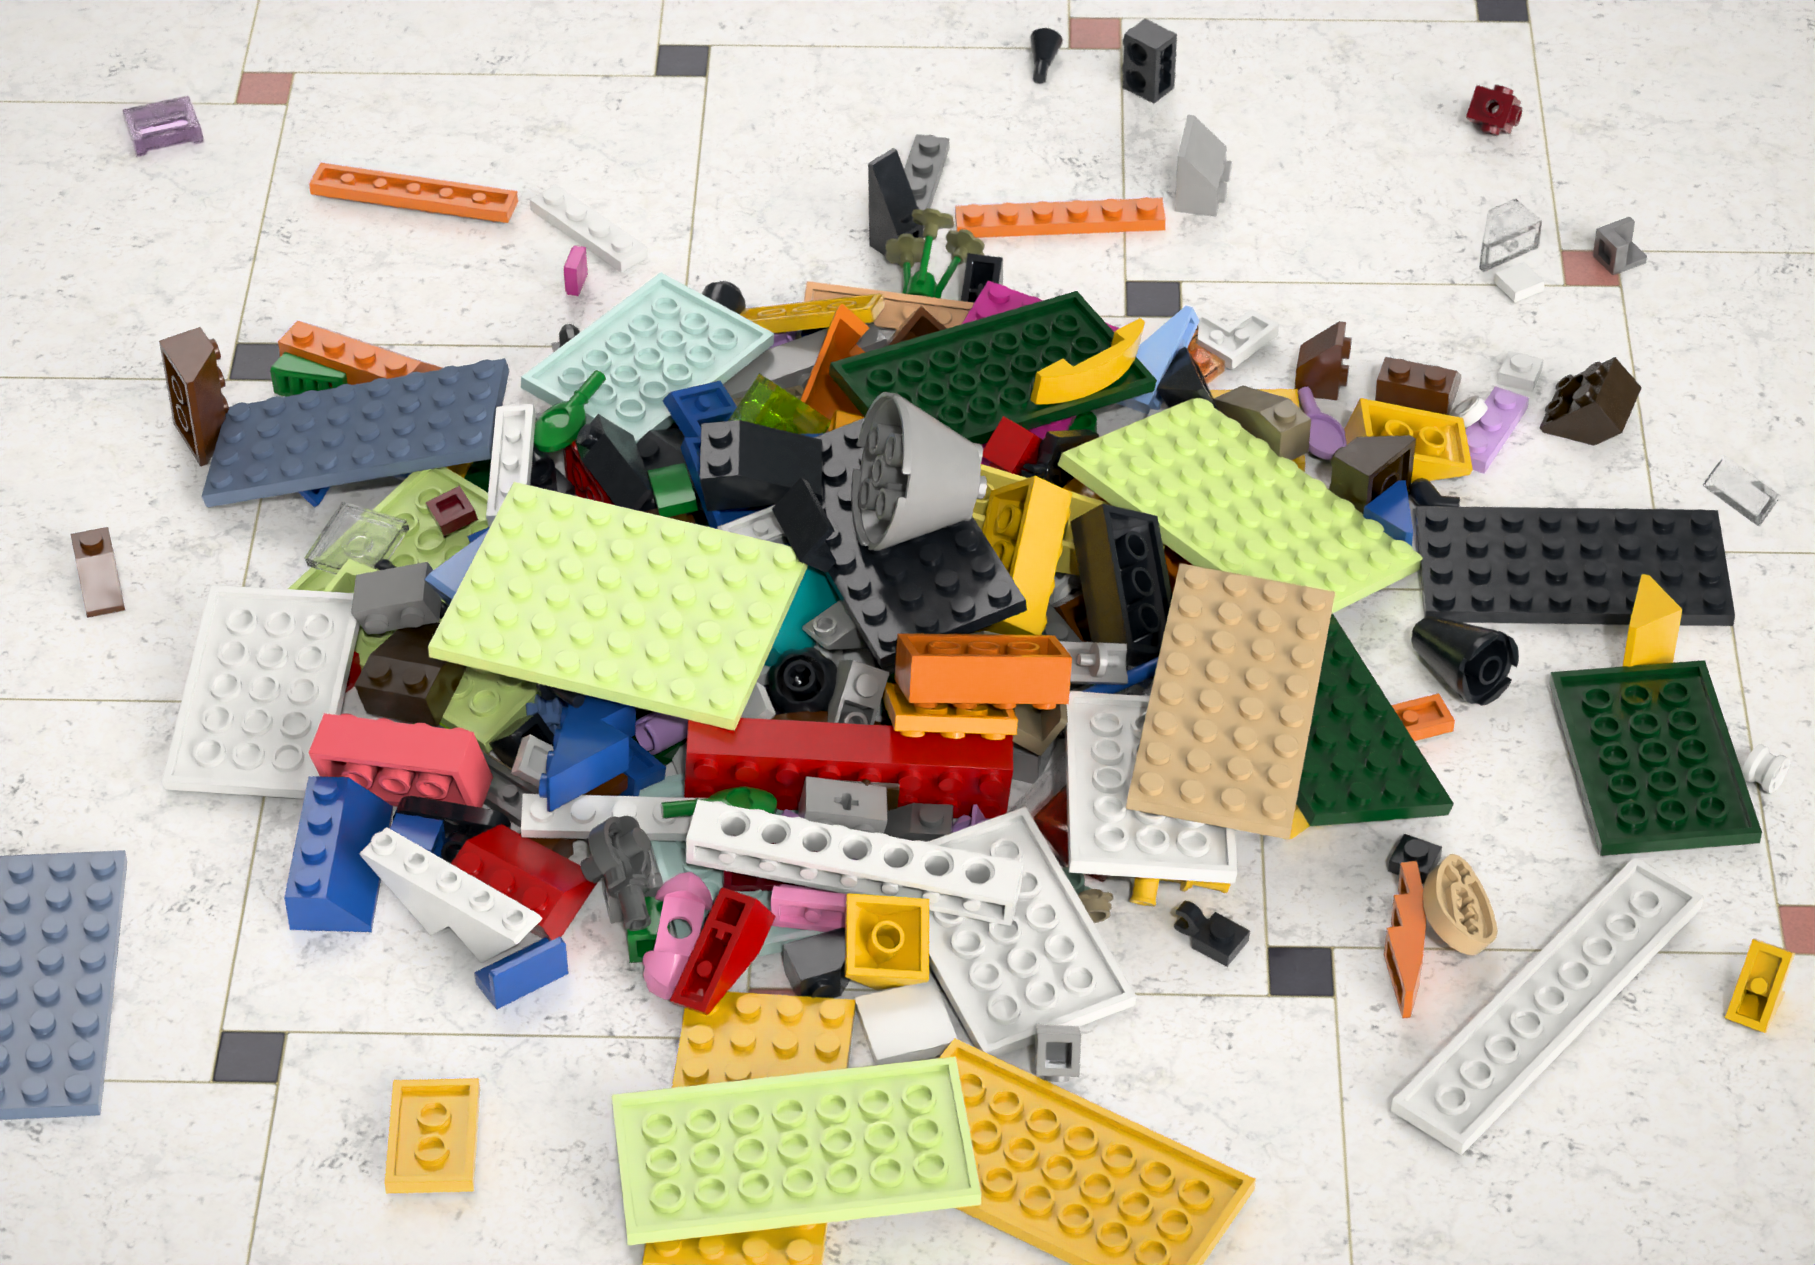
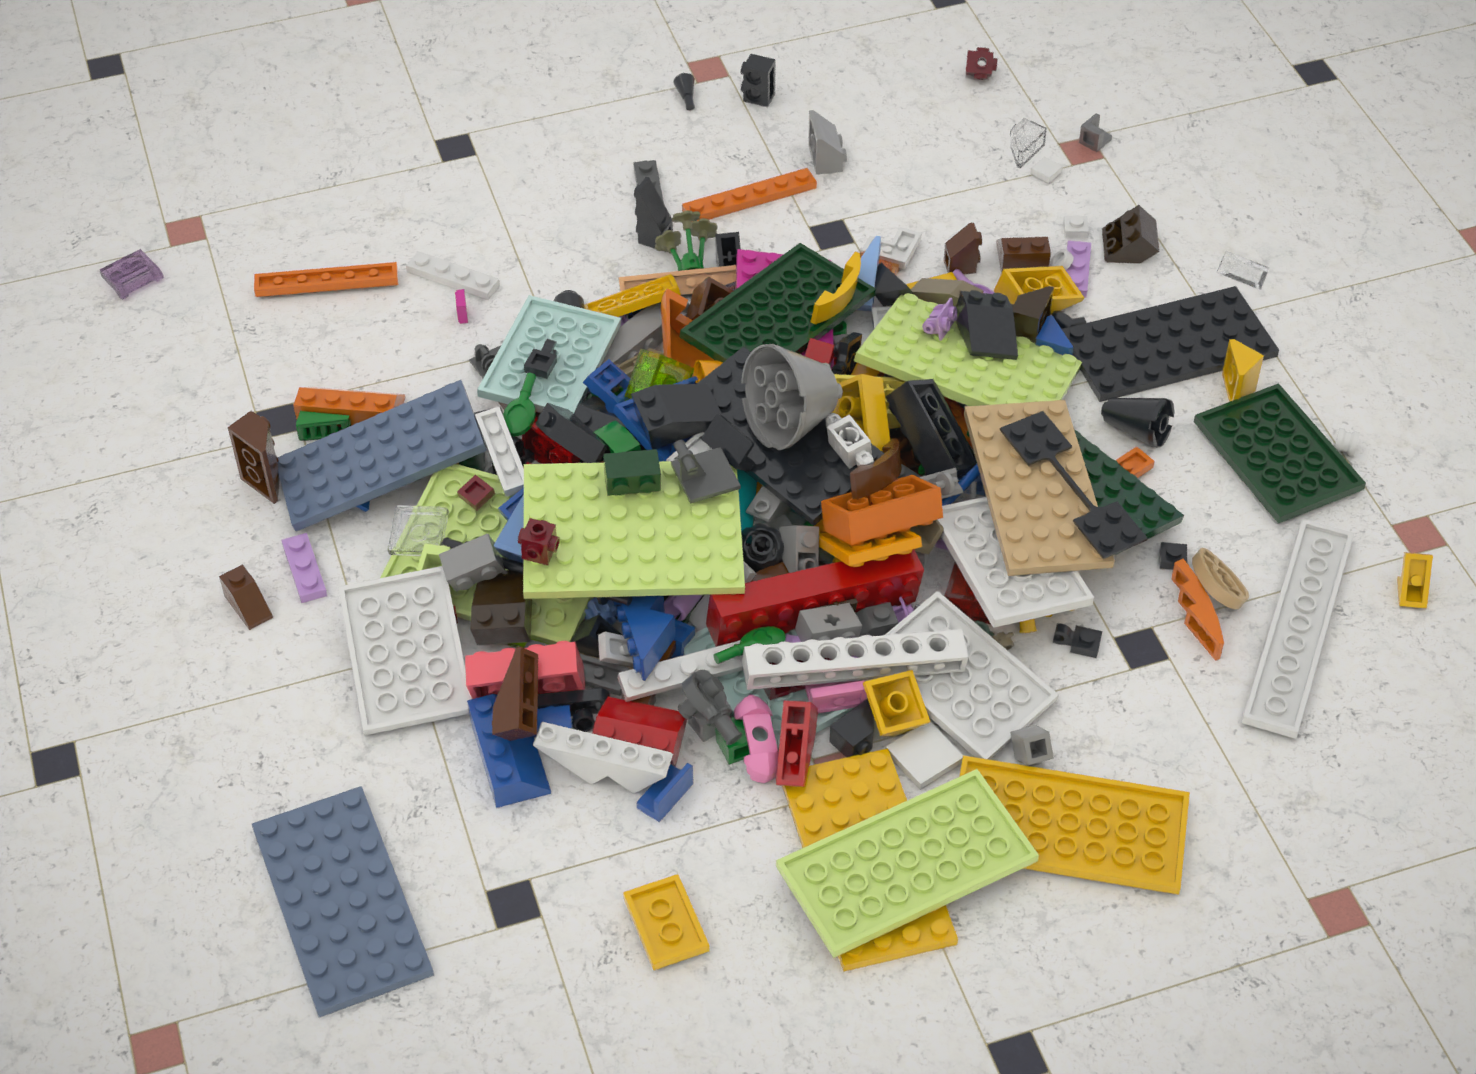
camera: 20 degrees left, 5 degrees up
none -> lavender plate [281,533,327,603]
none -> reddish brown slope [492,647,538,741]
none -> dark red brick [518,518,560,565]
none -> black plate [524,339,557,379]
none -> dark green brick [604,449,661,496]
none -> dark grey plate [671,440,741,504]
none -> white piece [825,413,874,469]
none -> reddish brown slope [850,439,902,499]
none -> lavender hinge [922,298,957,340]
none -> black slope [956,290,1018,360]
none -> black hinge [1000,411,1148,559]

